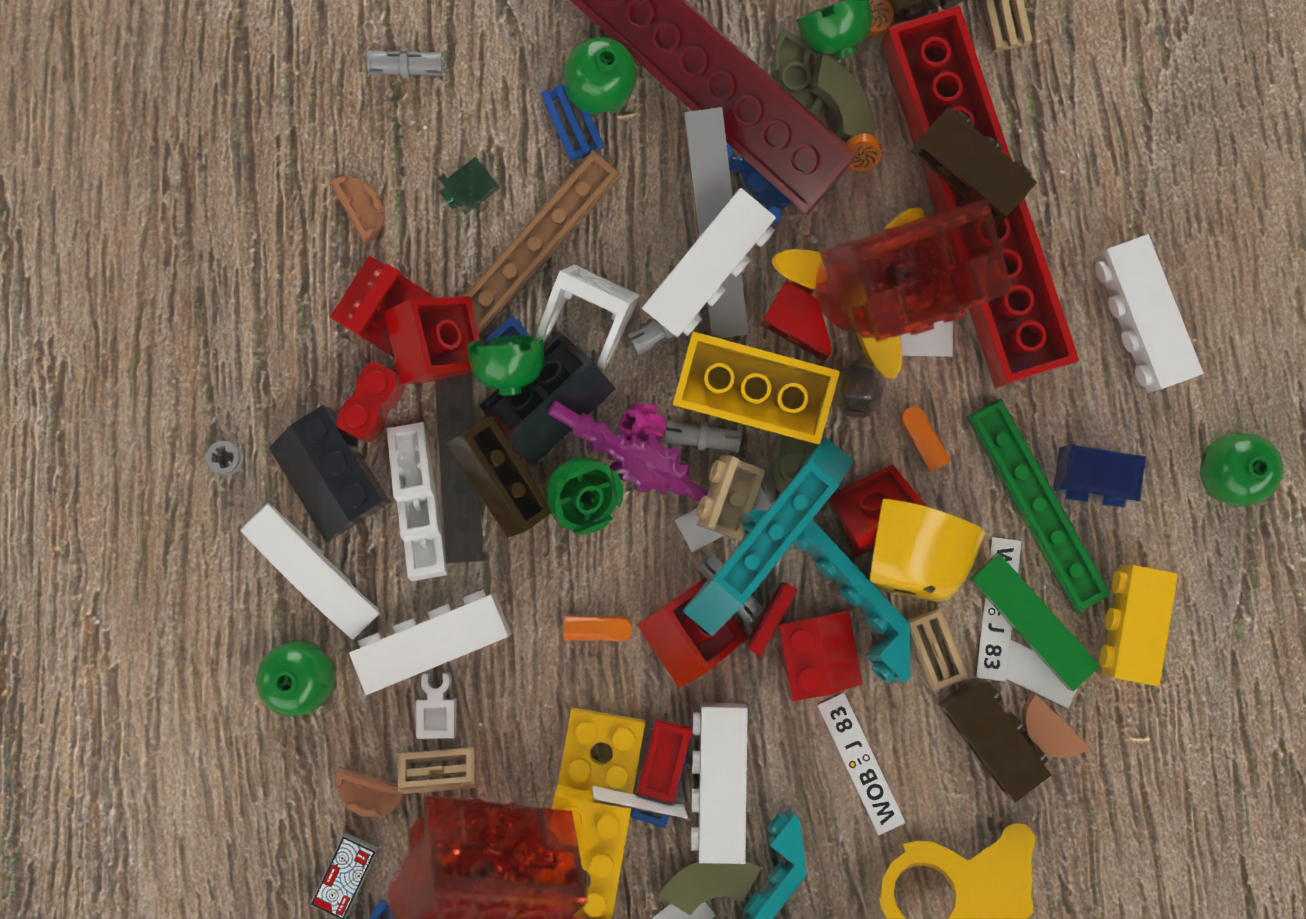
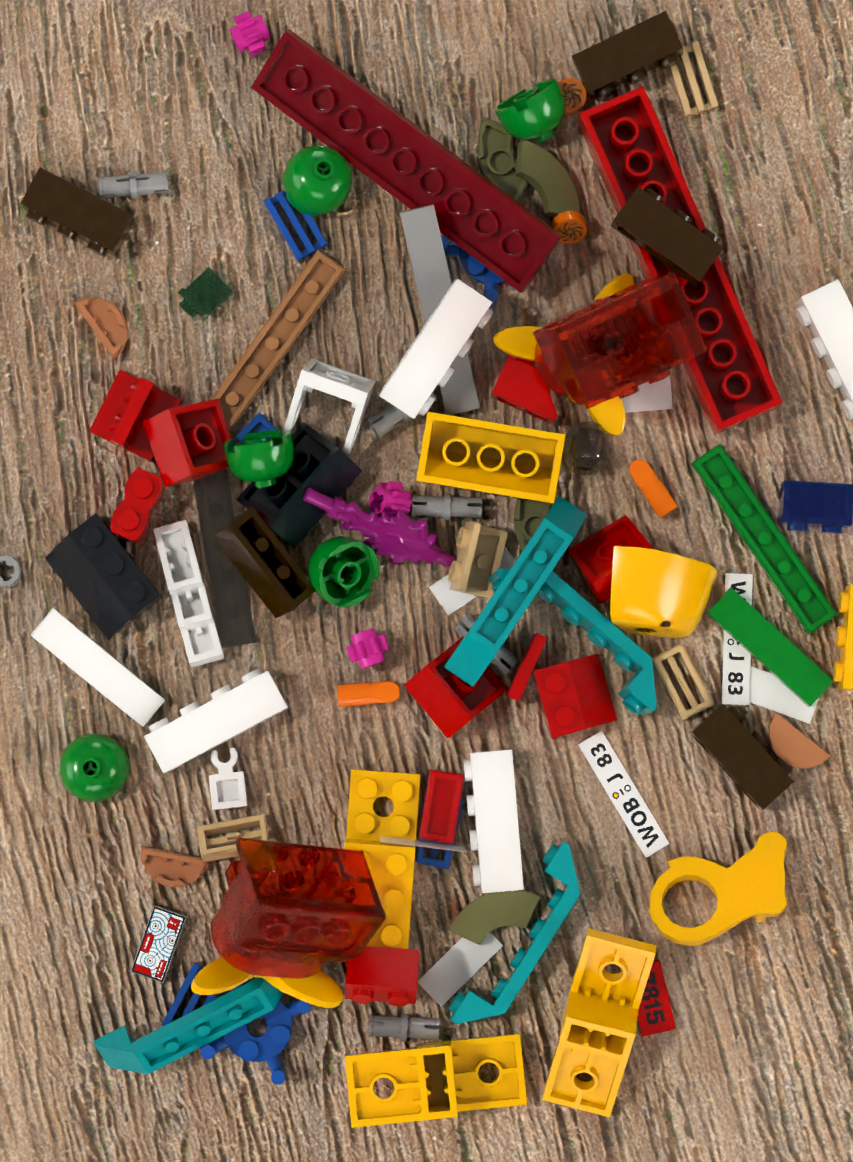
camera: 10 degrees left, 0 degrees up
none -> dark brown brick [20,167,135,257]
none -> dark pink gear [346,628,390,669]

